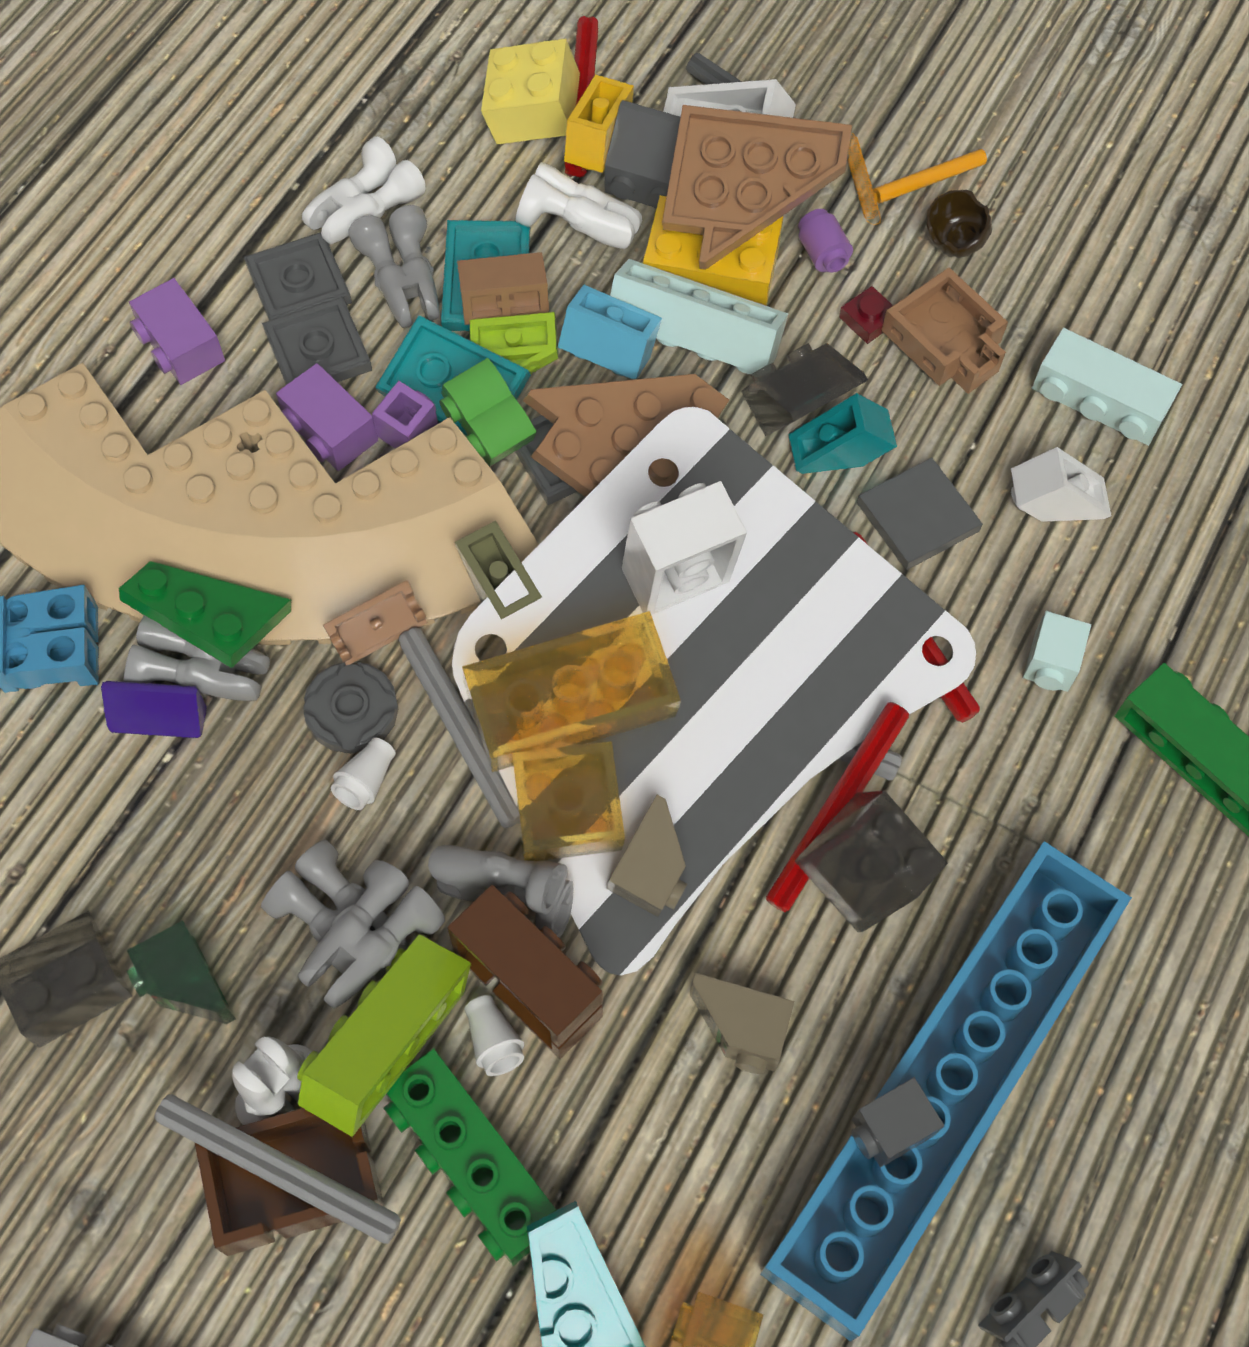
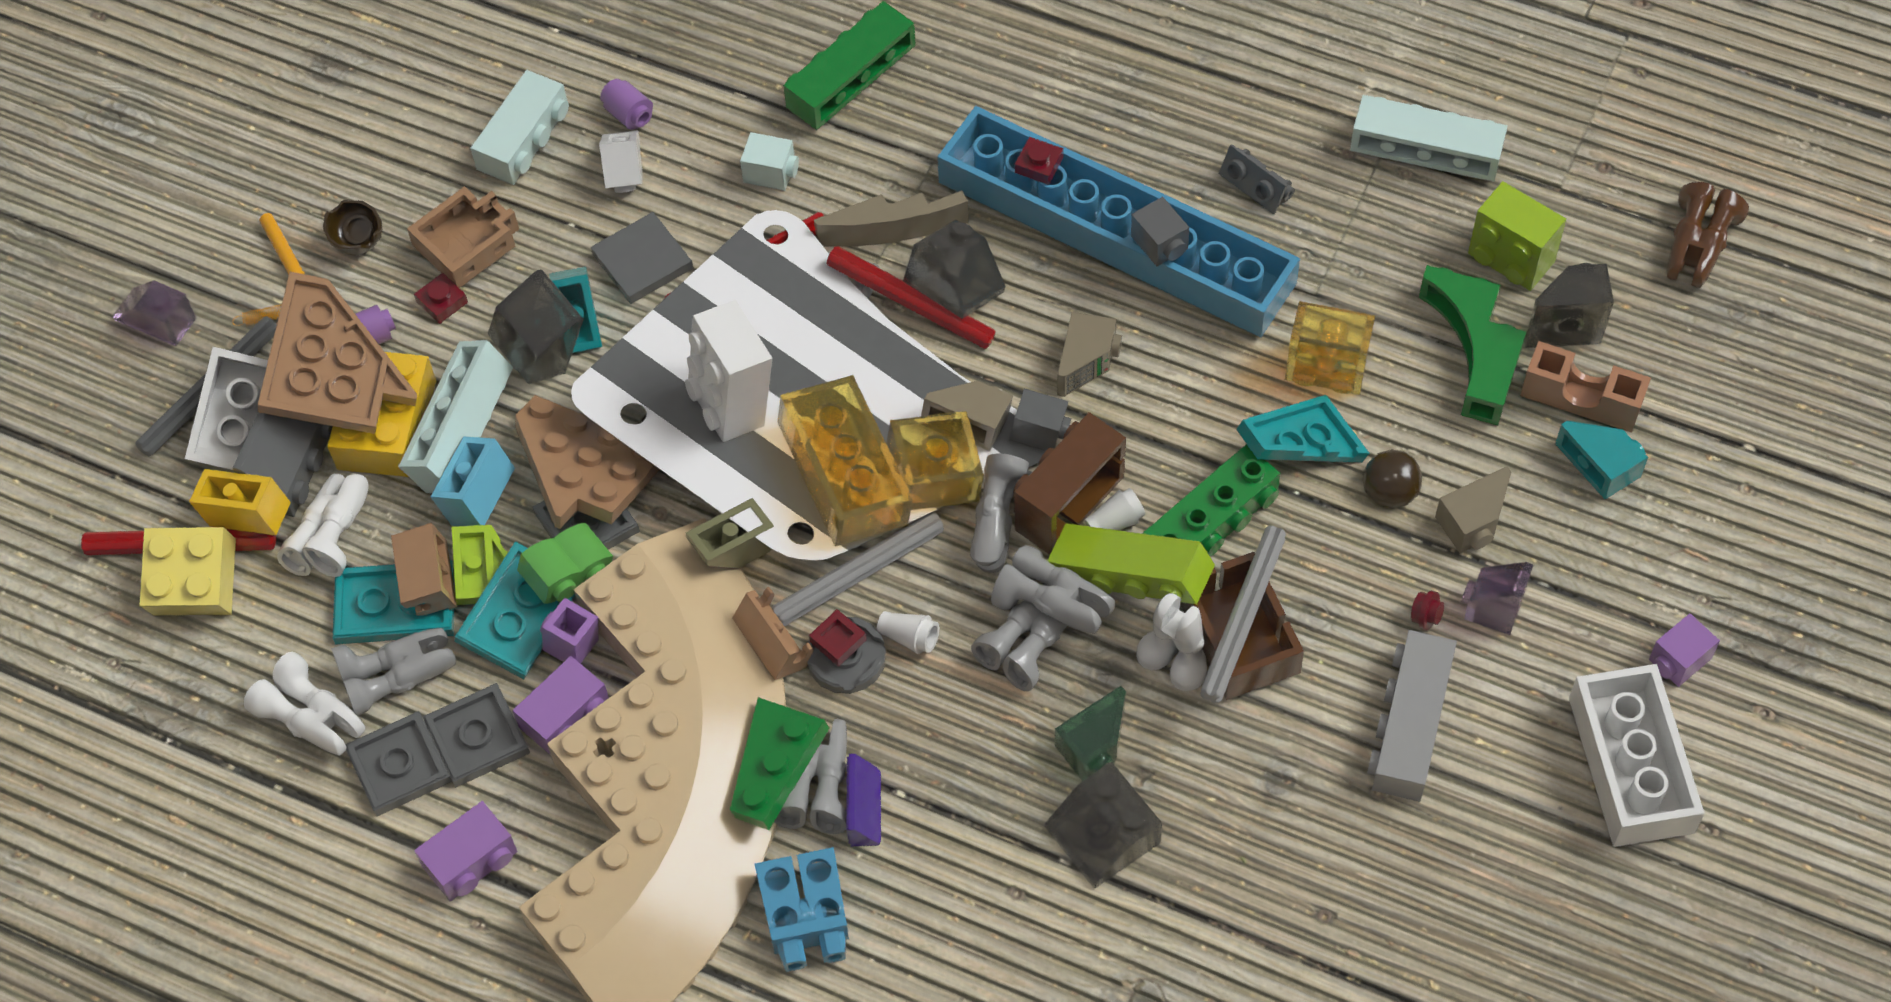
camera: 90 degrees left, 5 degrees down
none -> slope [113,280,197,346]
none -> medium lavender brick [600,79,653,130]
none -> dark red plate [809,609,867,667]
none -> dark tan slope [814,191,969,247]
none -> dark grey brick [1009,388,1072,451]
none -> dark red plate [1015,137,1064,185]

